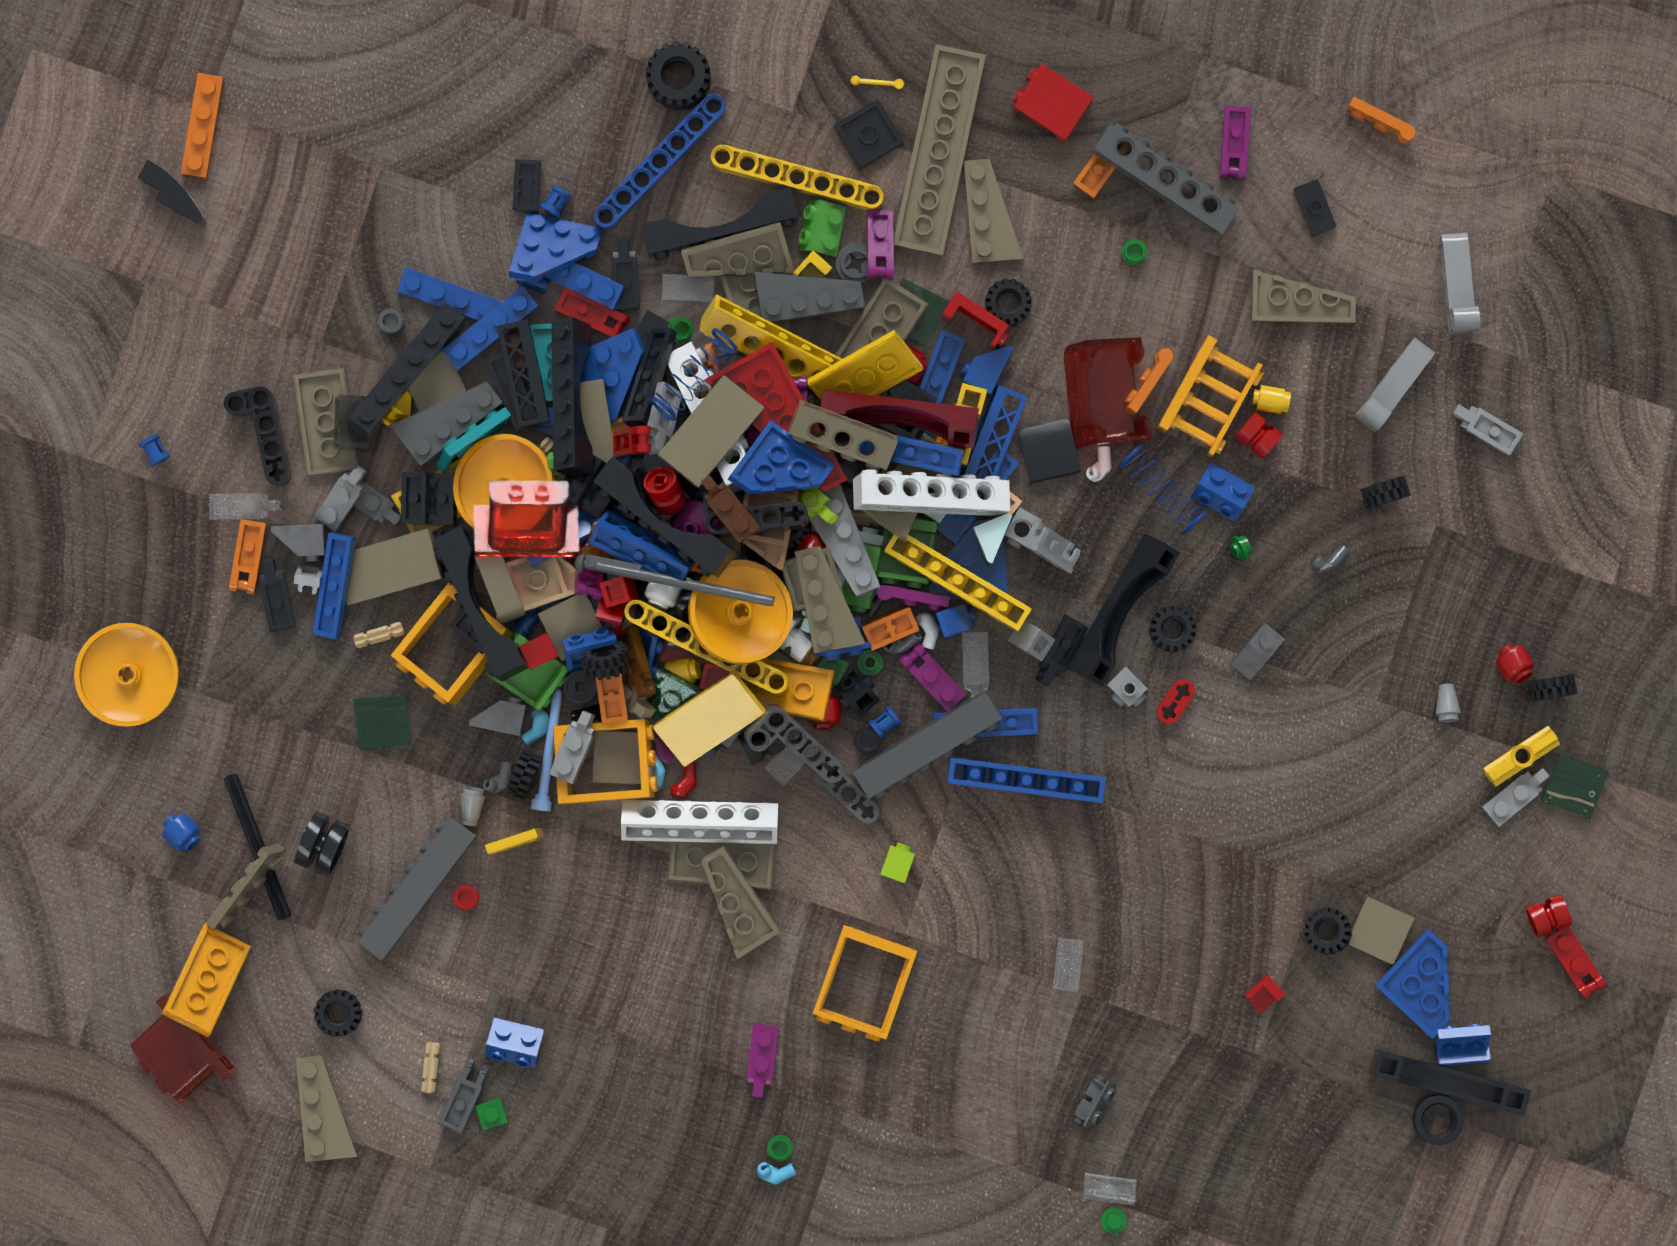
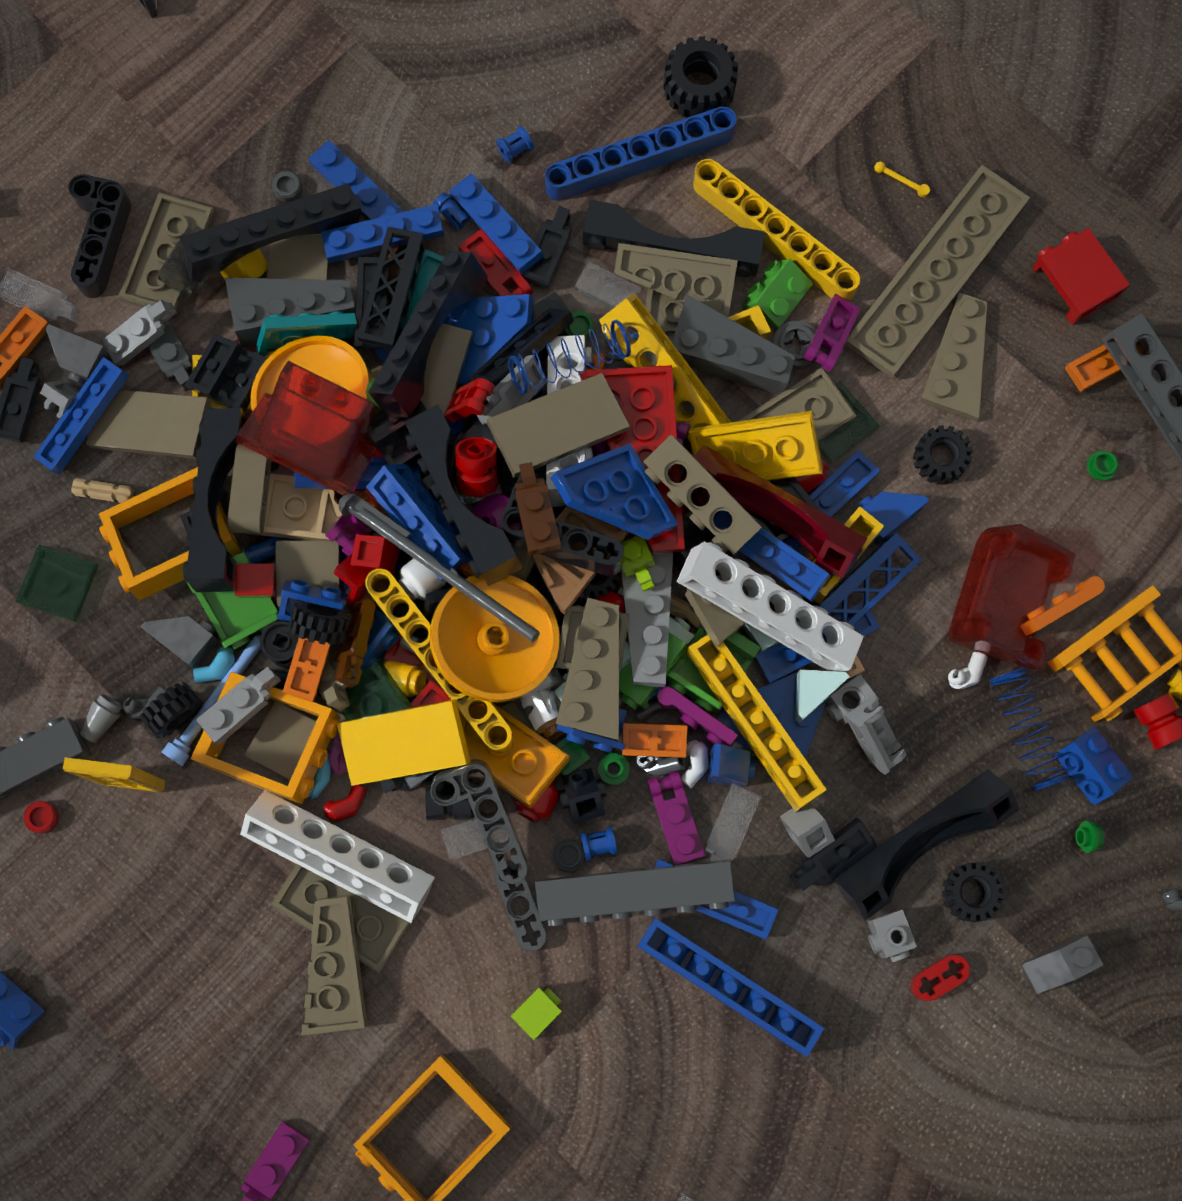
camera: 25 degrees right, 10 degrees down
plate [509,211,602,283] -> none
black plate [512,159,542,212] -> none
black tile [834,99,904,170] -> none
red panel [941,291,1010,351] -> none
black slope [1018,419,1081,484] -> none

